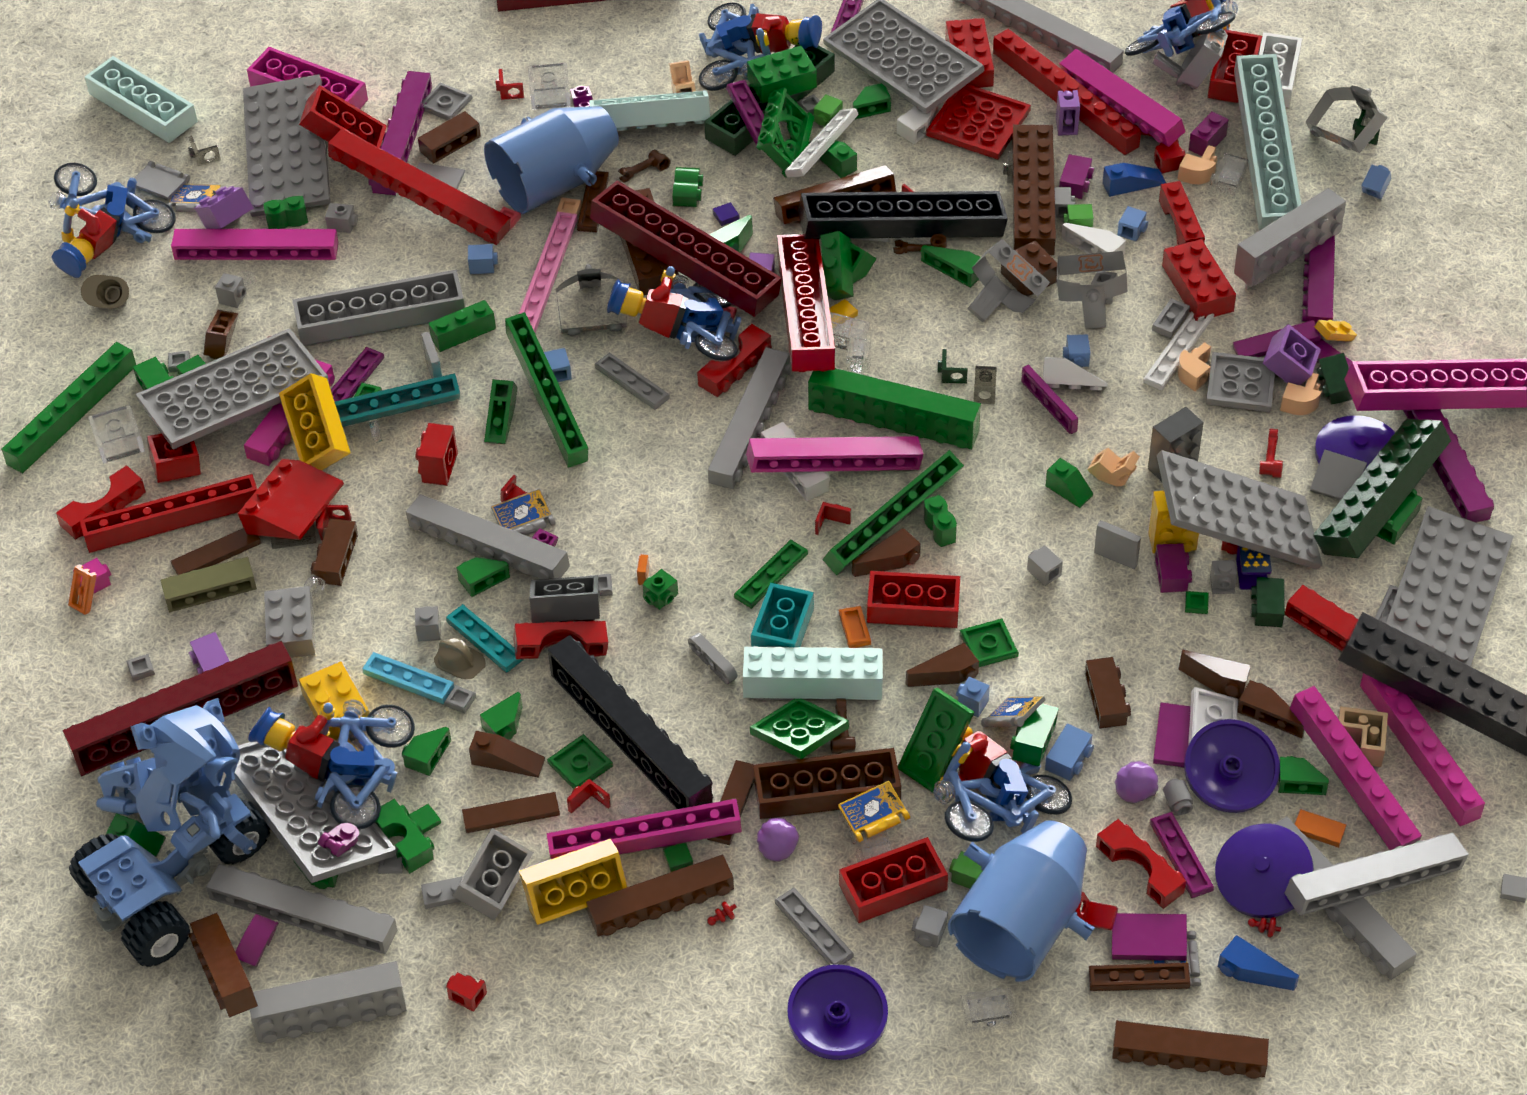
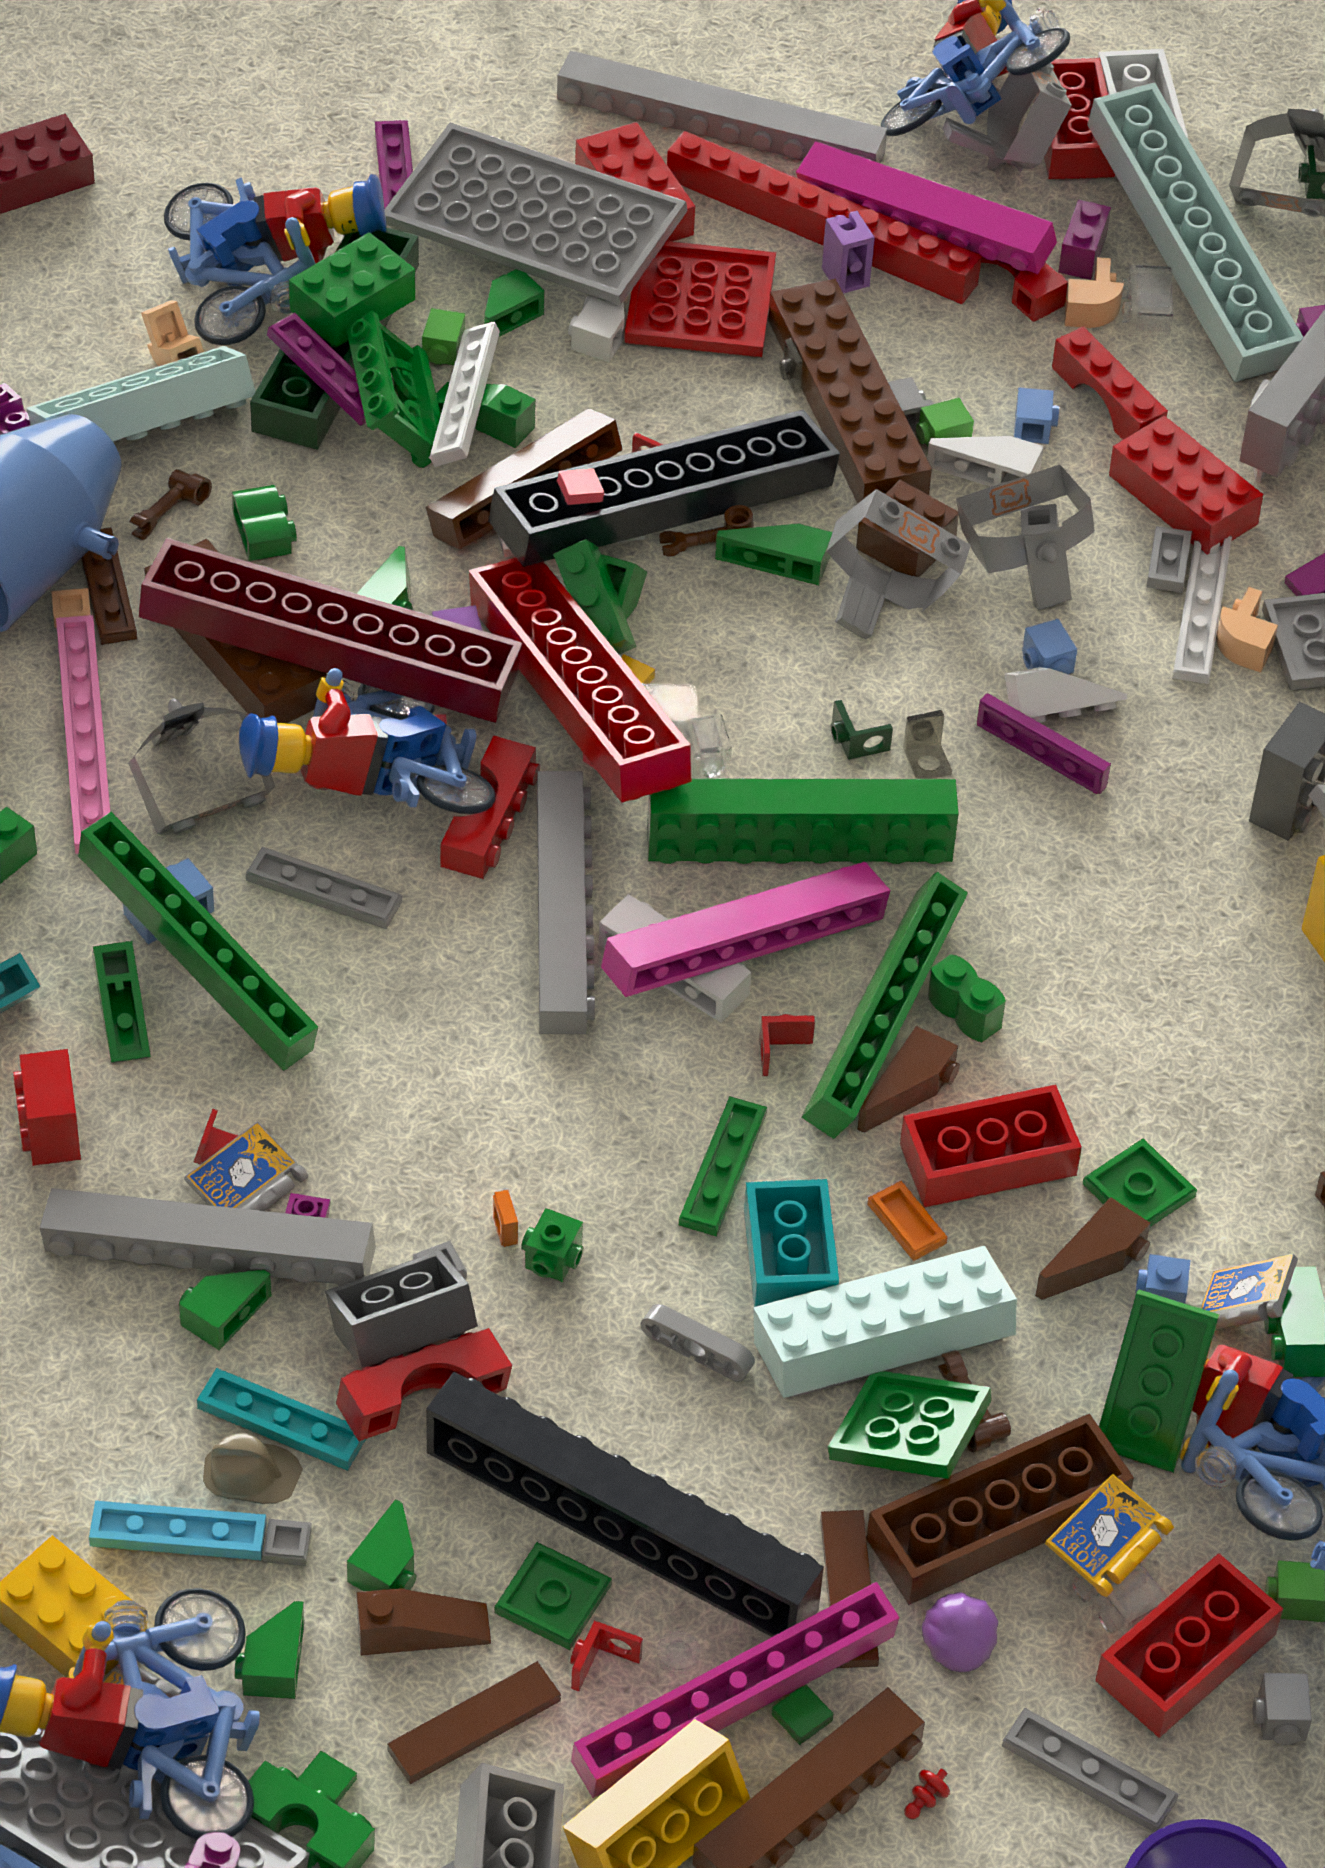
camera: 25 degrees left, 0 degrees up
light grey brick [415,606,441,642] -> none
dark purple tile [713,202,740,226] -> none
light grey tile [797,94,820,115] -> none
light grey brick [1027,545,1063,586] -> none
green slope [1045,458,1094,508] -> none
magenta brick [1059,154,1095,199] -> none
light nougat brick [1087,448,1140,487] -> none
light grey tile [1094,520,1141,569] -> none
blue slope [1102,163,1166,197] -> none
none -> tile [557,468,604,505]

